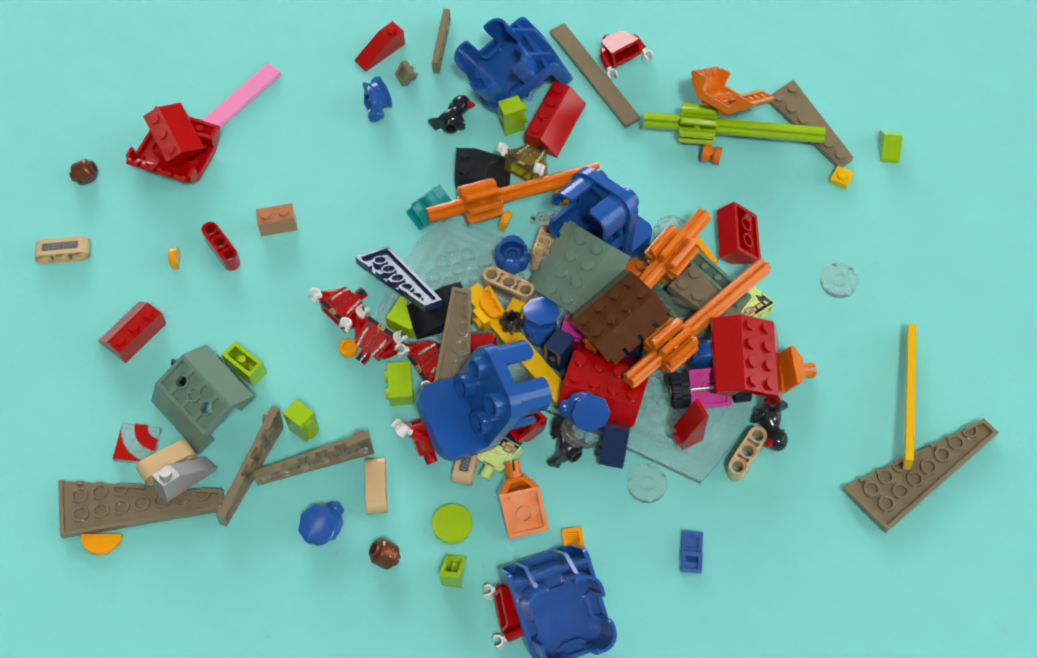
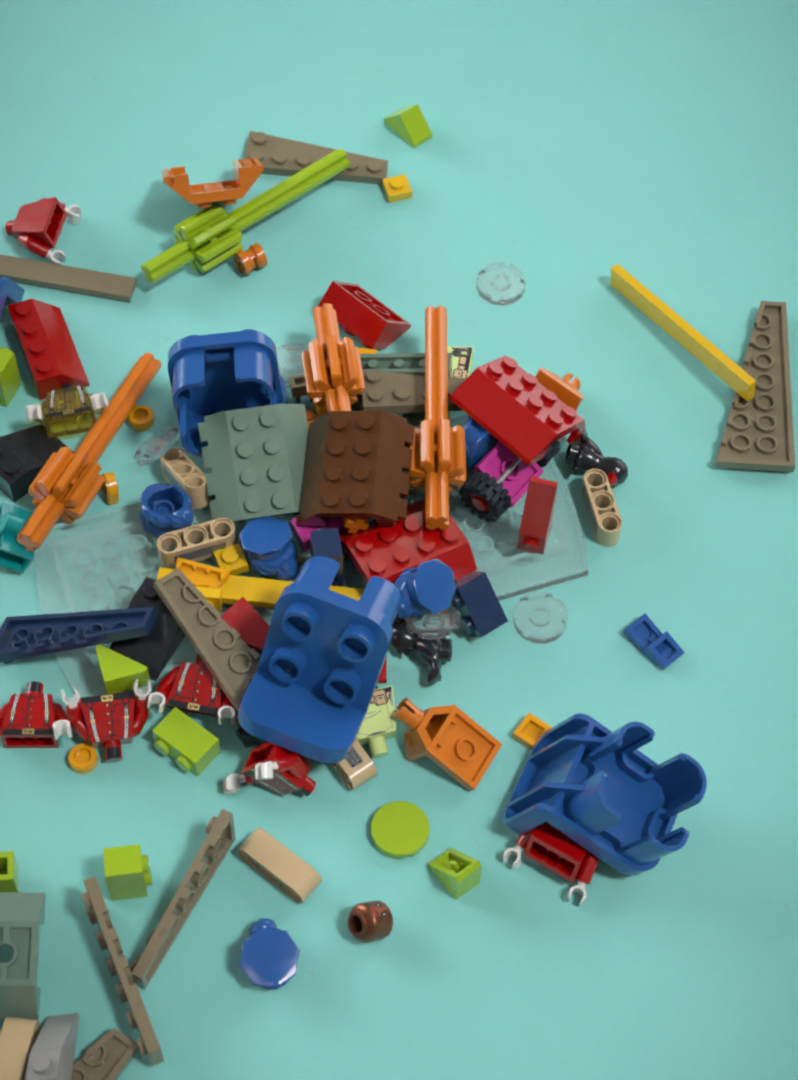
camera: 50 degrees left, 5 degrees down
black gear [500,309,524,335] -> none

